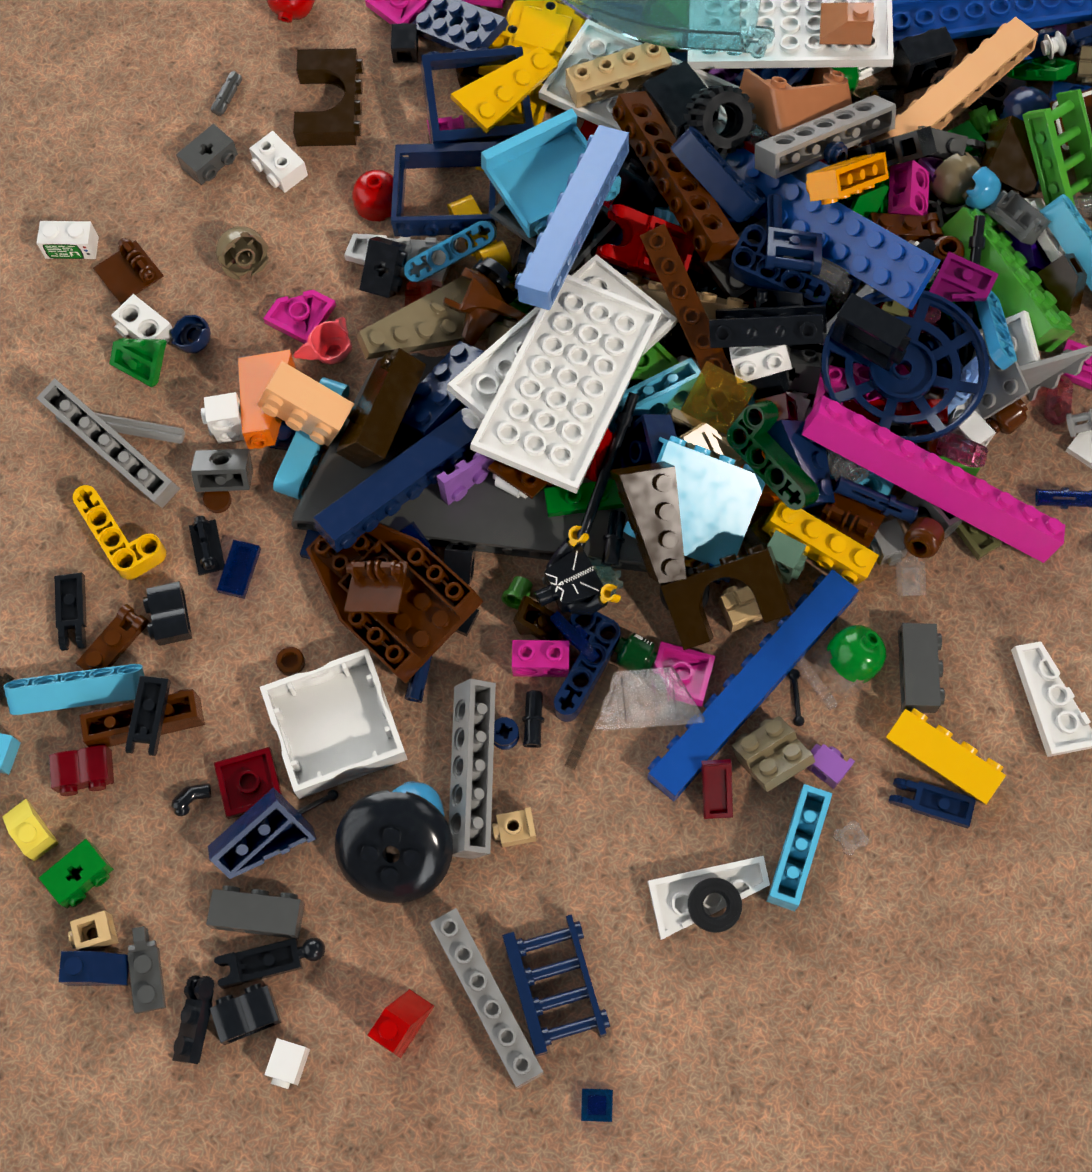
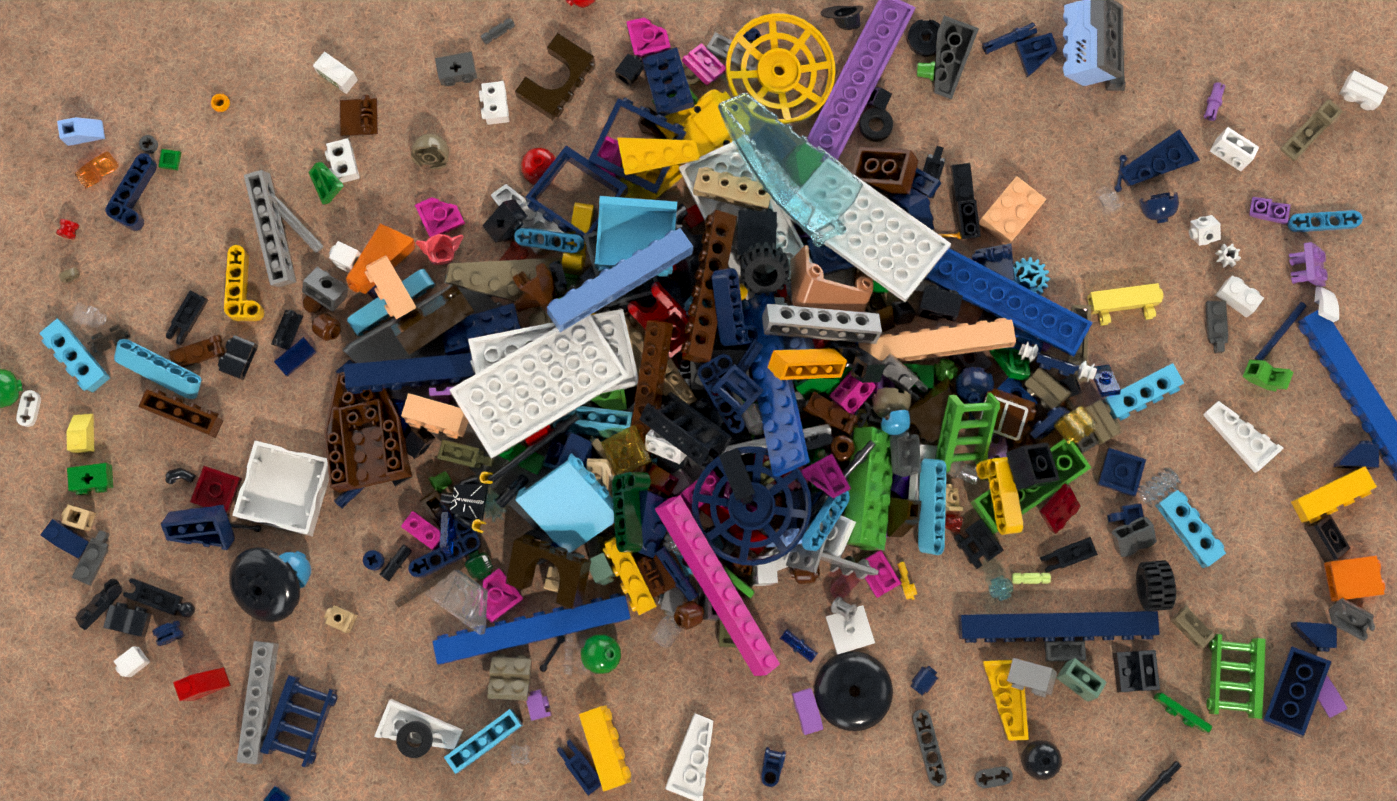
camera: 30 degrees right, 10 degrees up
dark red brick [49,745,114,796] -> none
black hinge [125,676,171,756] -> none
dark blue hair [170,315,211,354] -> none
dark grey brick [206,886,305,939] -> none
reddish brown tile [276,647,305,676] -> none
reddish brown hinge [344,560,408,614] -> none
light grey brick [449,678,496,859] -> none
wedge [610,461,686,584] -> none
dark red tile [701,759,733,819] -> none
nougat slope [820,2,874,45] -> none
dark blue plate [823,142,848,165] -> none
dark grey brick [898,623,945,713] -> none
clear pink beam [936,433,988,468] -> none
none -> dark blue wheel [152,621,185,646]
none -> reddish brown head [312,313,341,341]
none -> light nougat brick [401,393,468,439]
none -> olive hinge [437,440,494,468]

